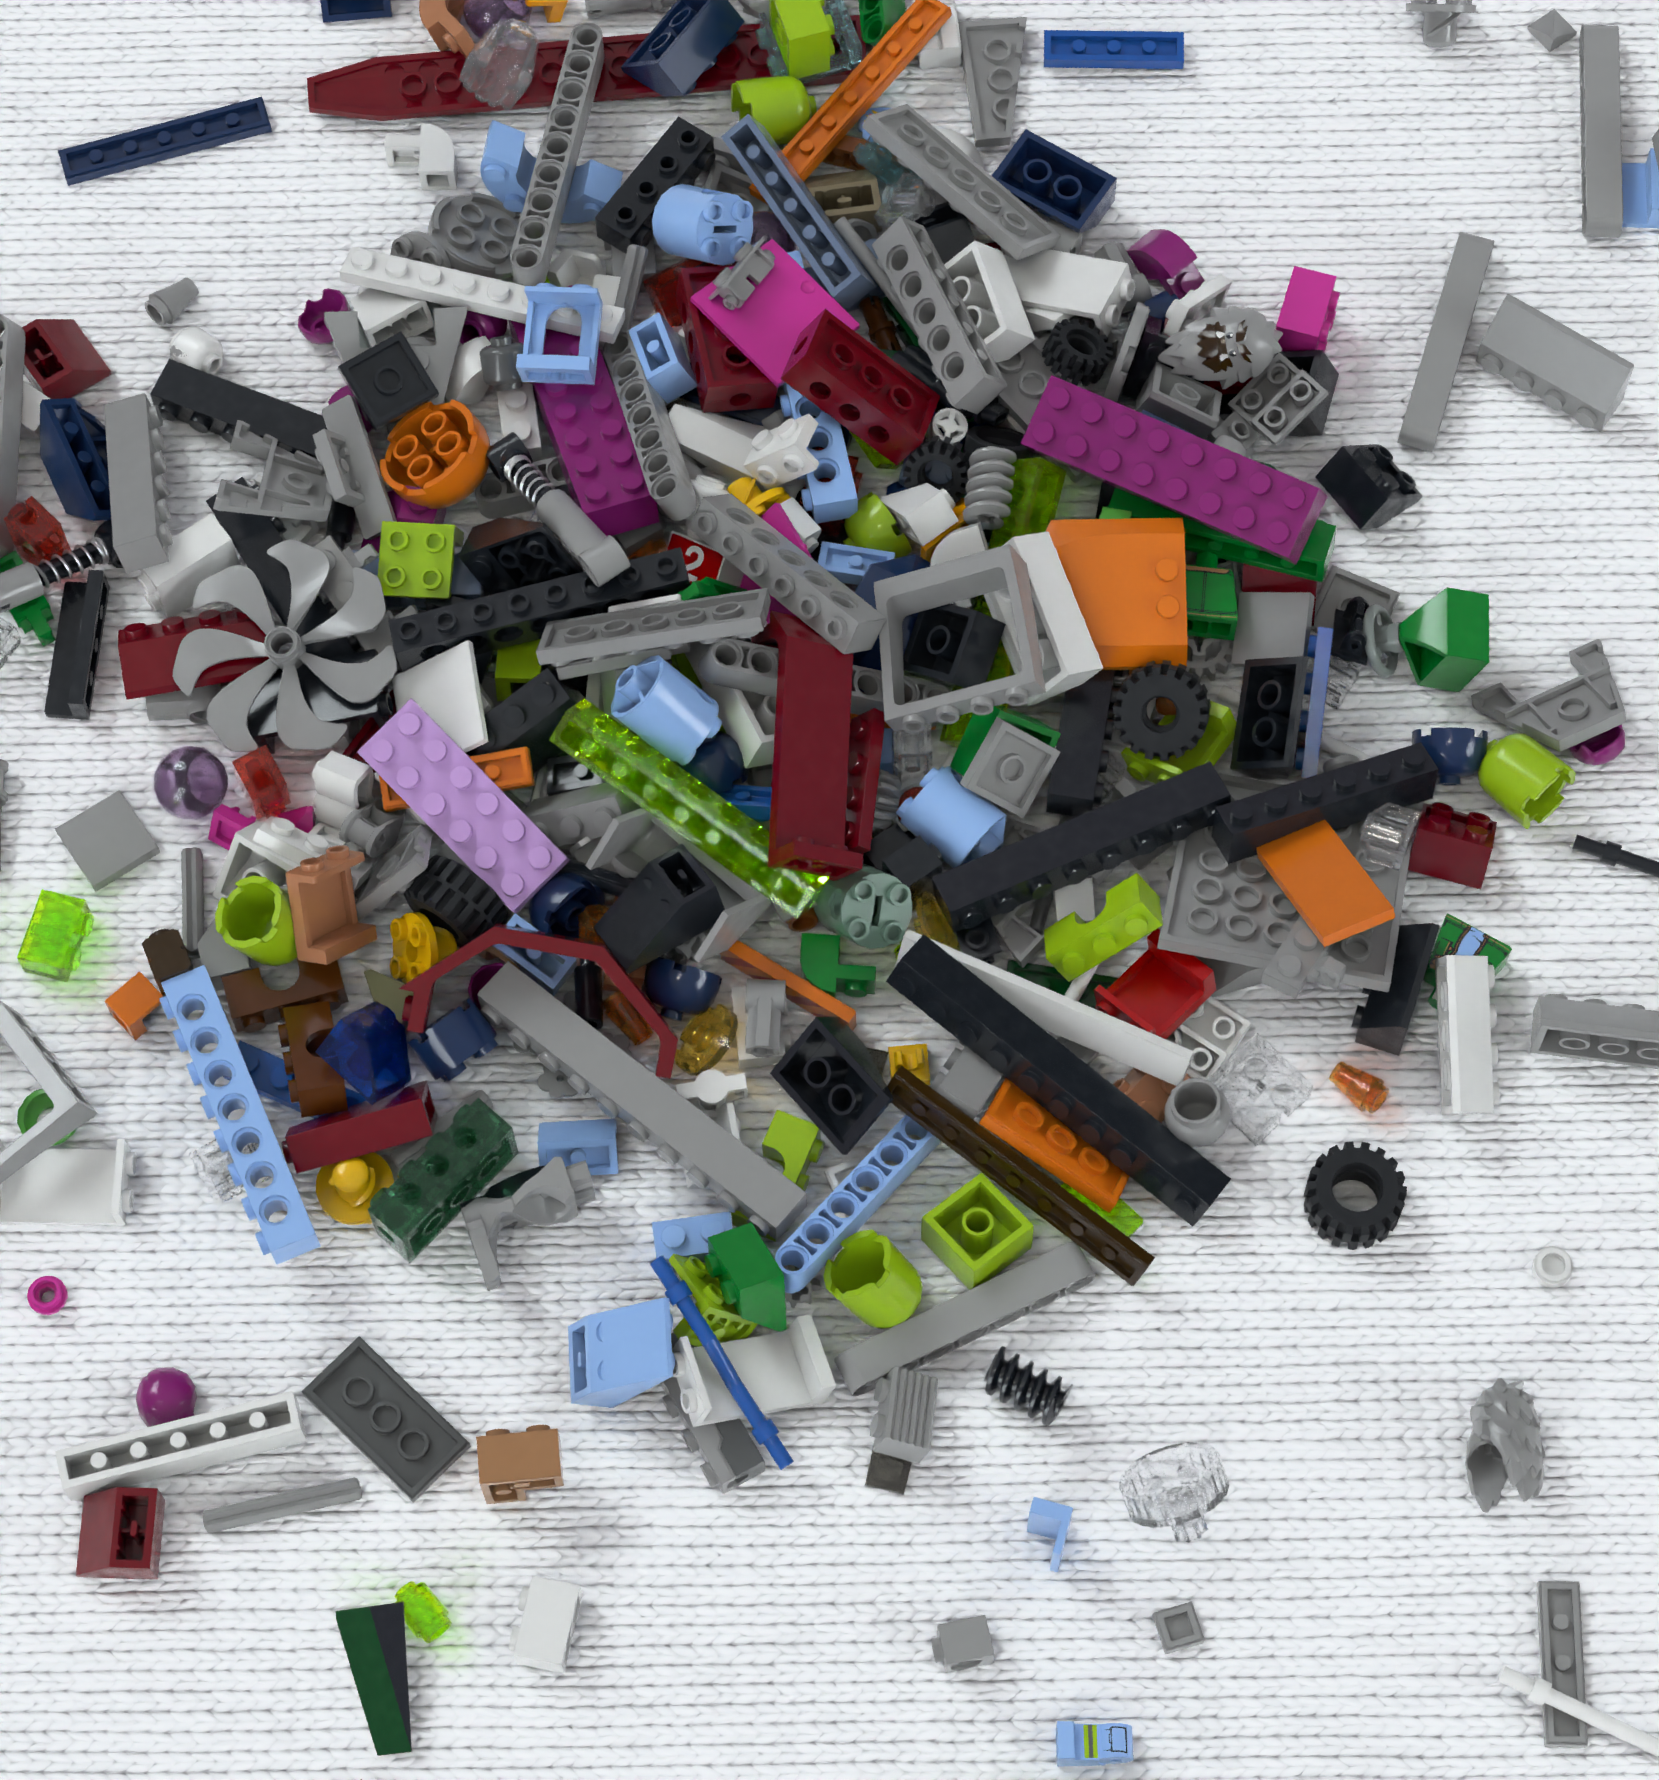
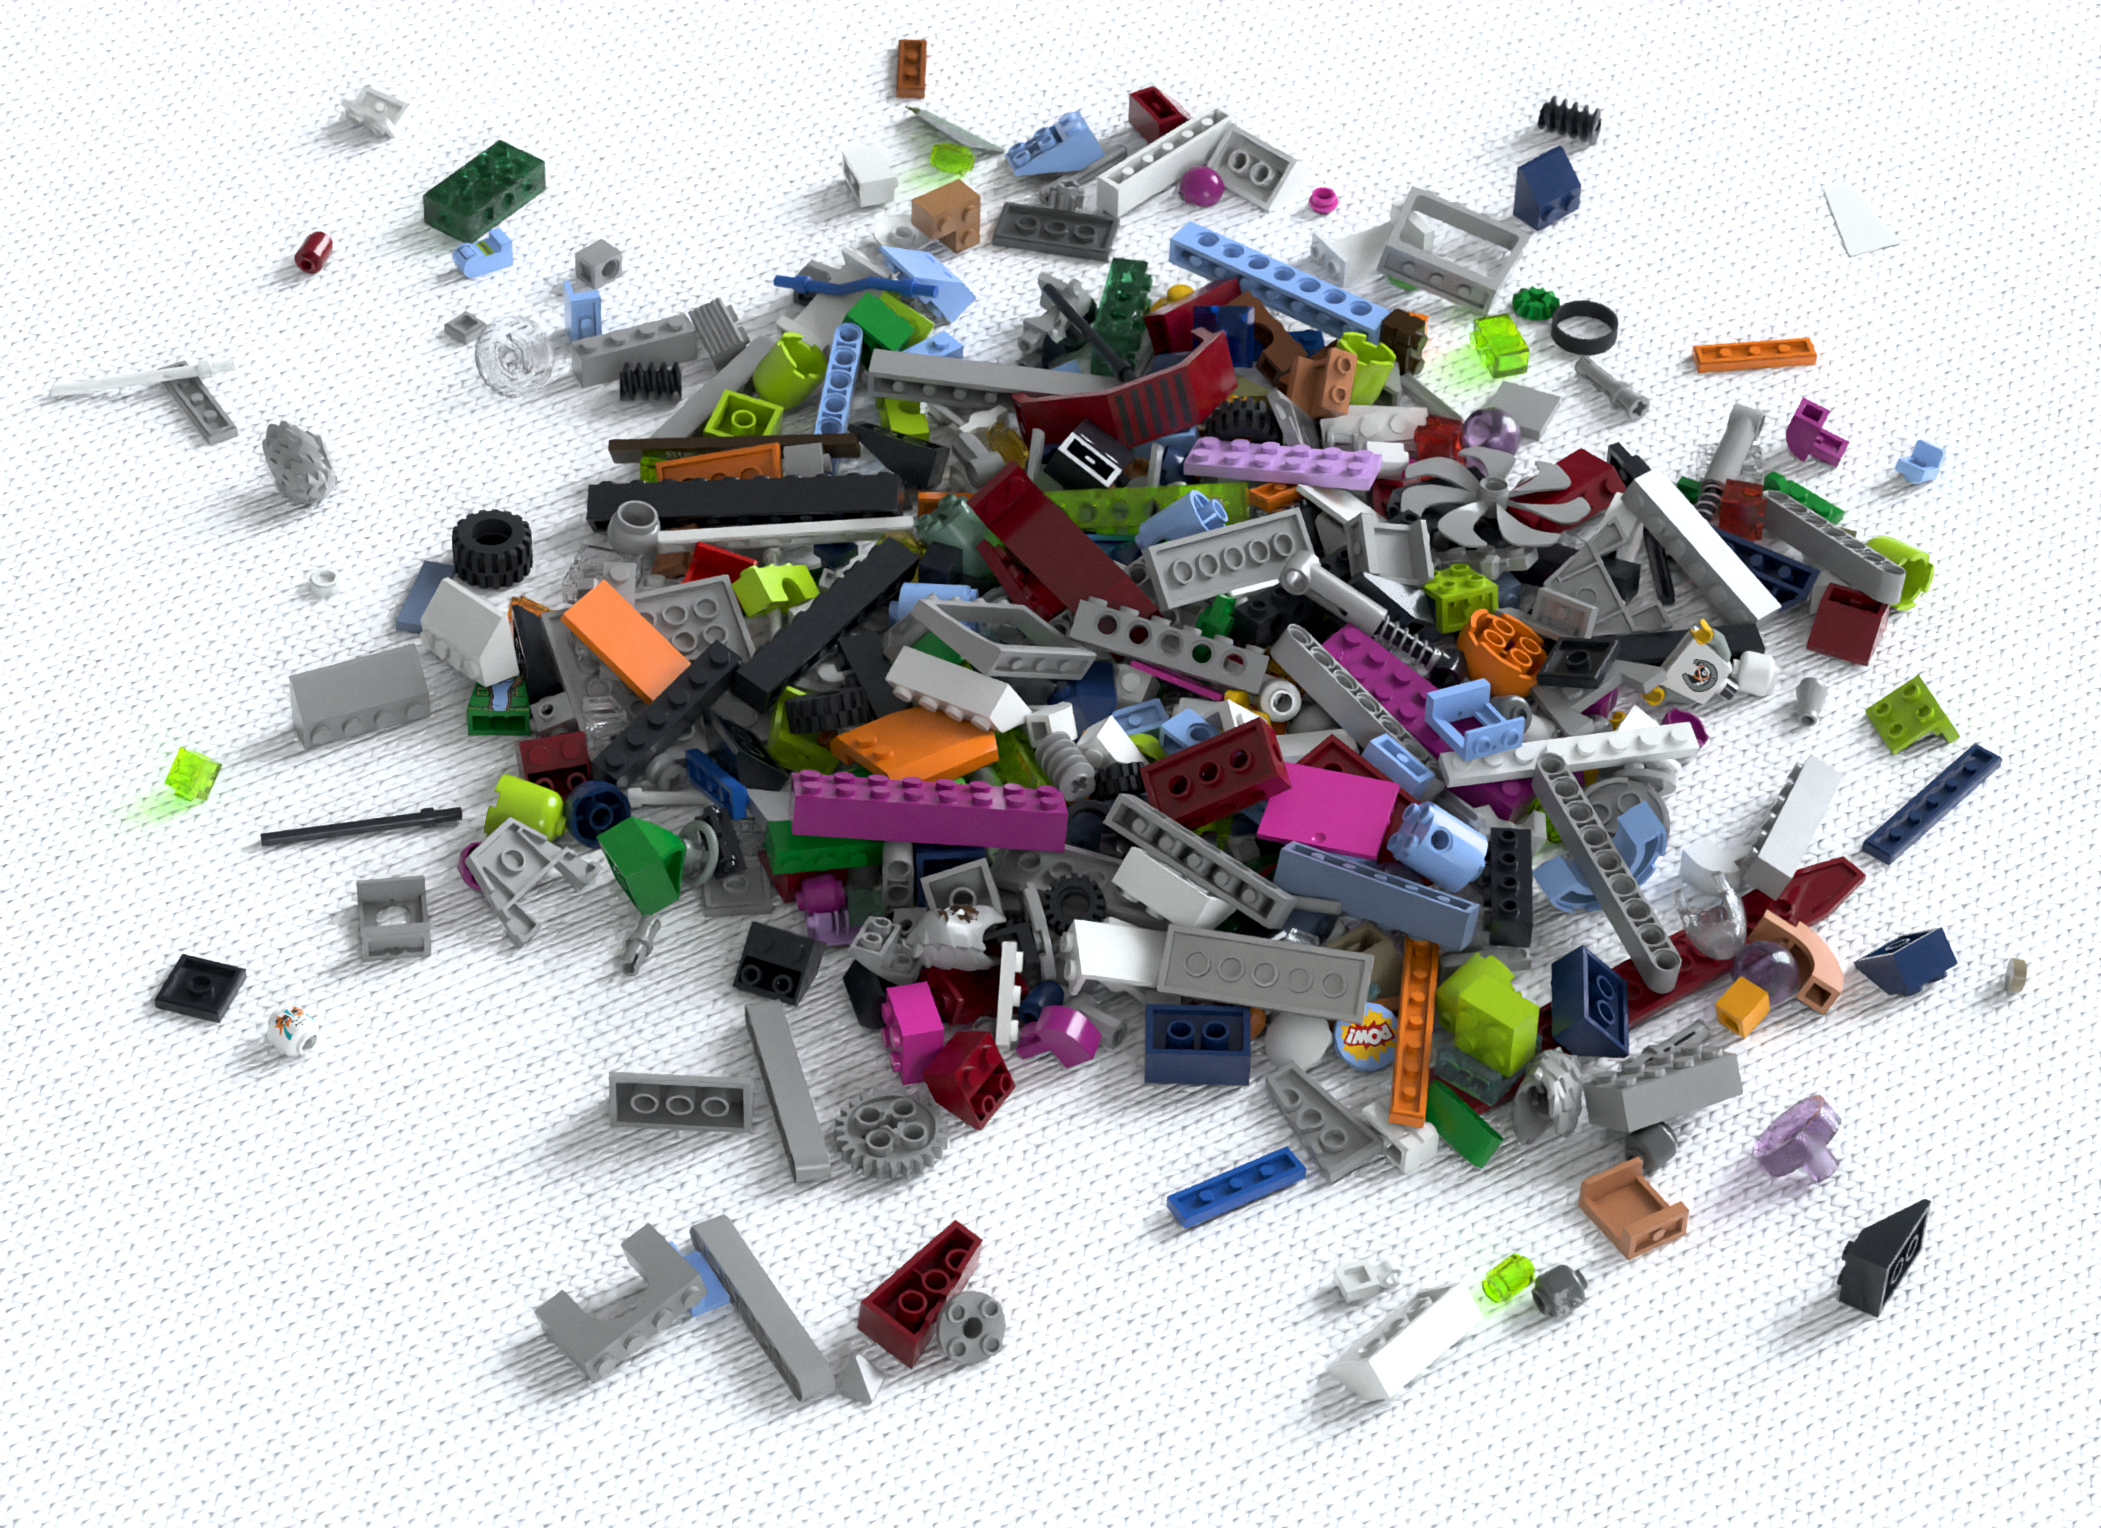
camera: 145 degrees right, 25 degrees down
light grey hinge [708,237,775,310] -> none
none -> sand blue tile [396,561,456,634]
none -> light grey brick [529,691,577,738]
none -> light grey brick [571,313,697,388]
none -> light grey pin [618,914,661,976]
none -> light grey gear [834,1086,949,1181]
none -> dark red wedge [857,1219,983,1370]
none -> white dish [874,214,932,251]
none -> dark red slope [922,1031,1016,1130]
none -> light blue slope [1004,110,1105,176]
none -> black bar [1042,283,1138,383]
none -> light grey gear [1048,179,1085,212]
none -> white slope [1207,123,1312,212]
none -> light grey panel [1344,513,1434,589]
none -> torso [1641,619,1739,706]
none -> black axle [1643,526,1675,606]
none -> brick [1742,754,1843,901]
none -> lime bracket [1865,674,1960,755]

